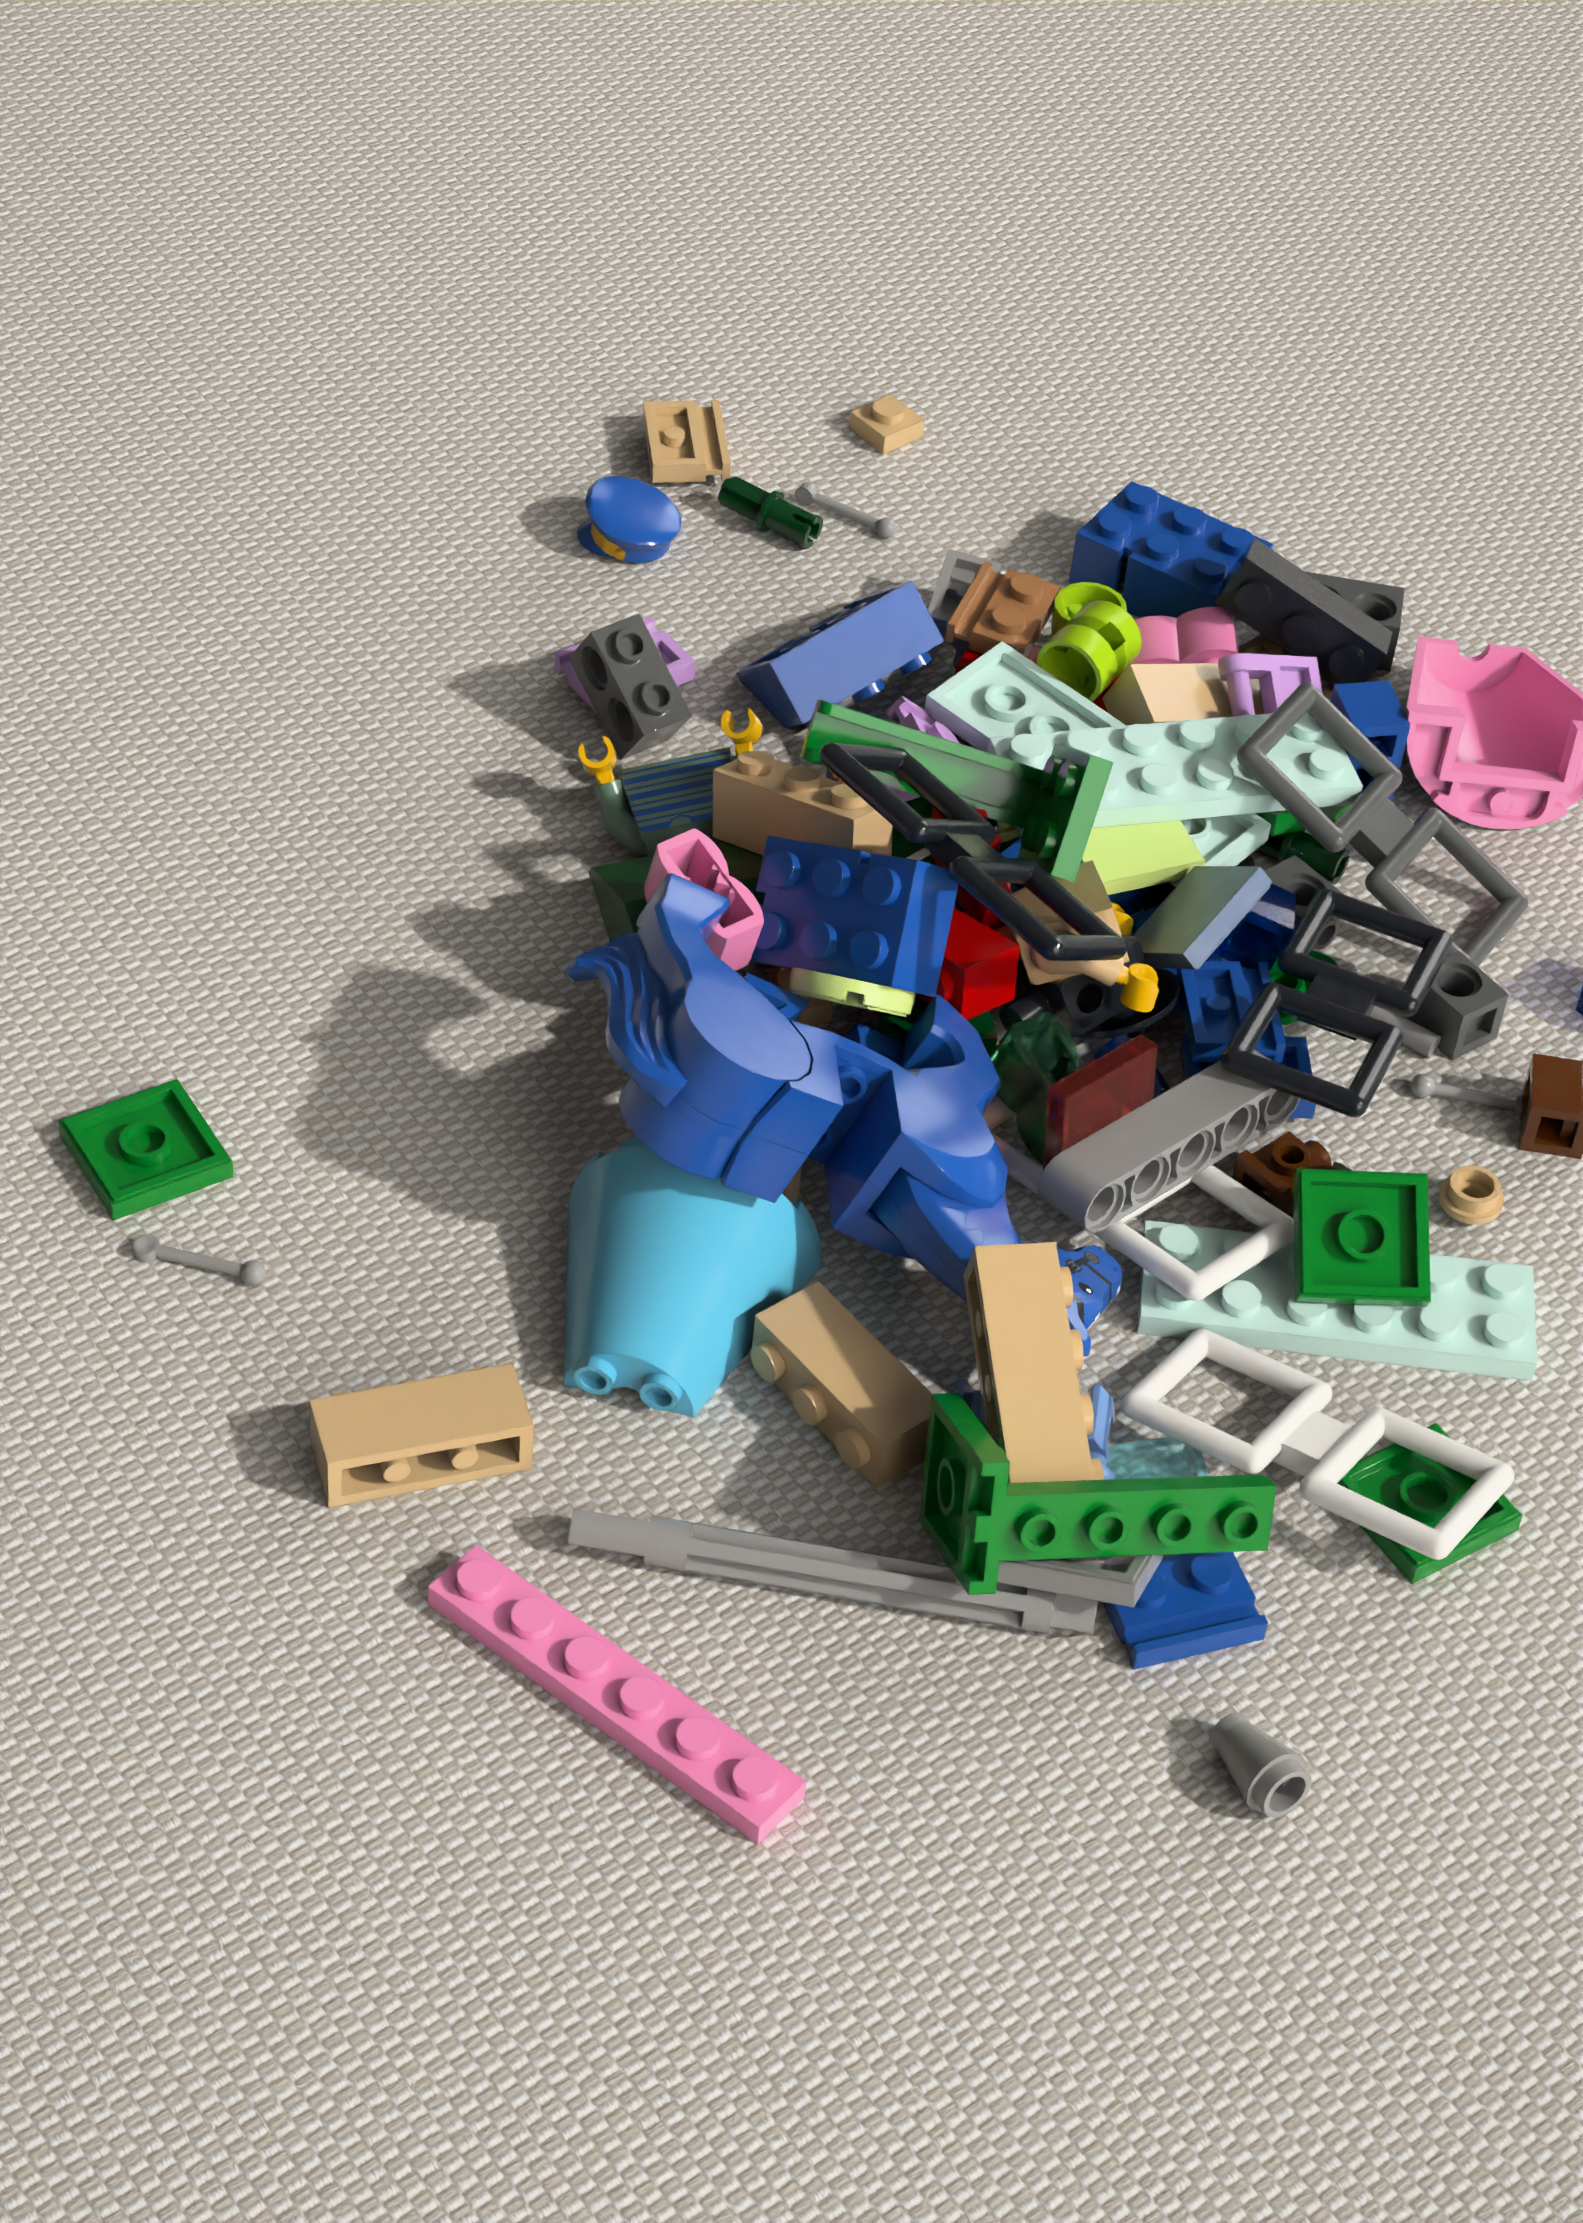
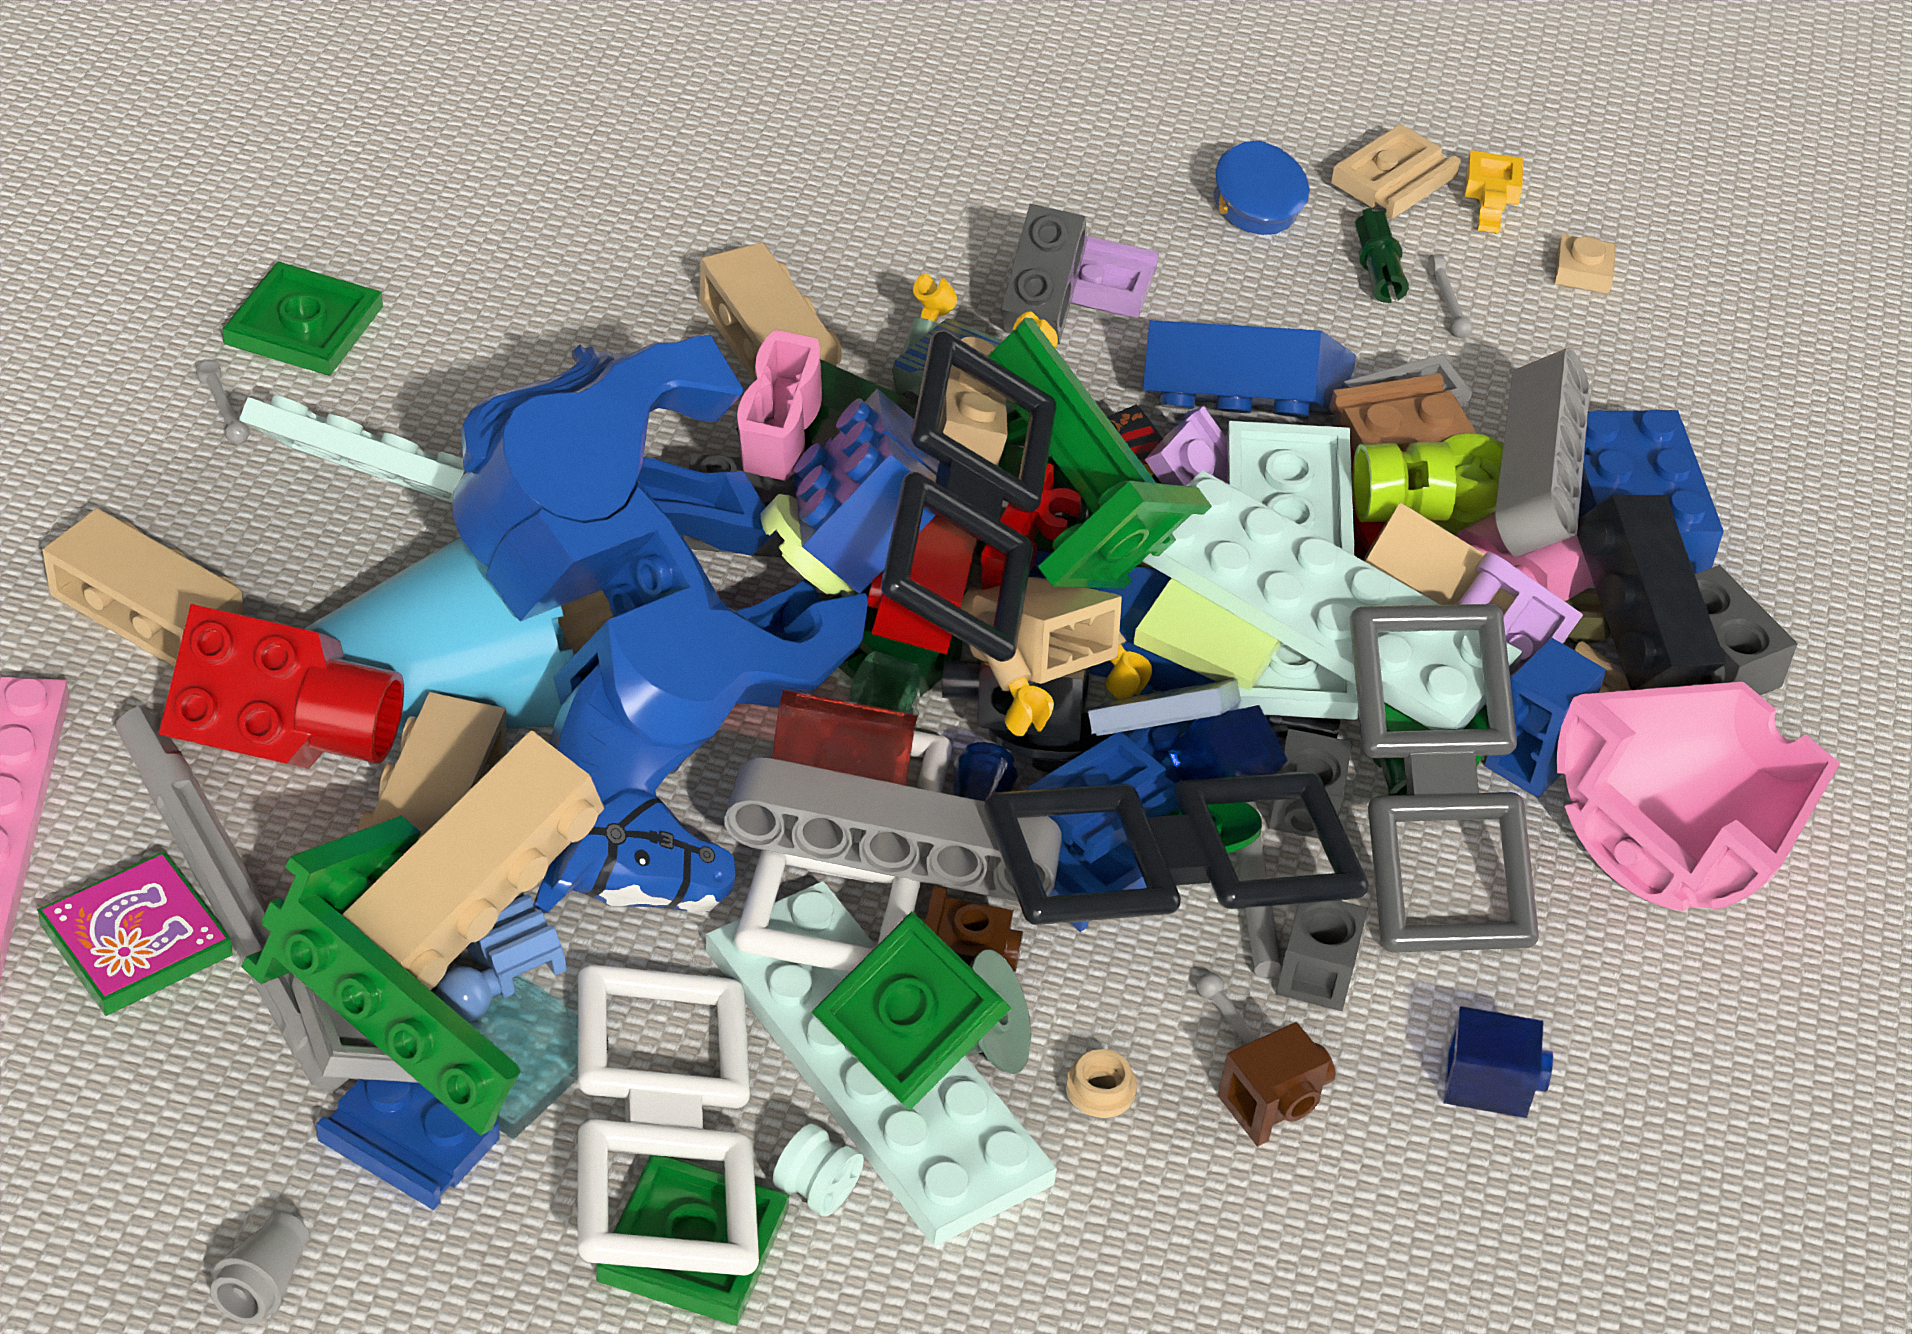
camera: 50 degrees right, 0 degrees up
none -> tile [37,851,233,1016]
none -> red brick [158,604,404,769]
none -> light aqua plate [239,395,465,504]
none -> tan brick [699,242,842,381]
none -> light aqua wheel [773,1124,864,1217]
none -> yellow plate [1465,150,1523,233]
none -> light grey beam [1495,348,1590,558]

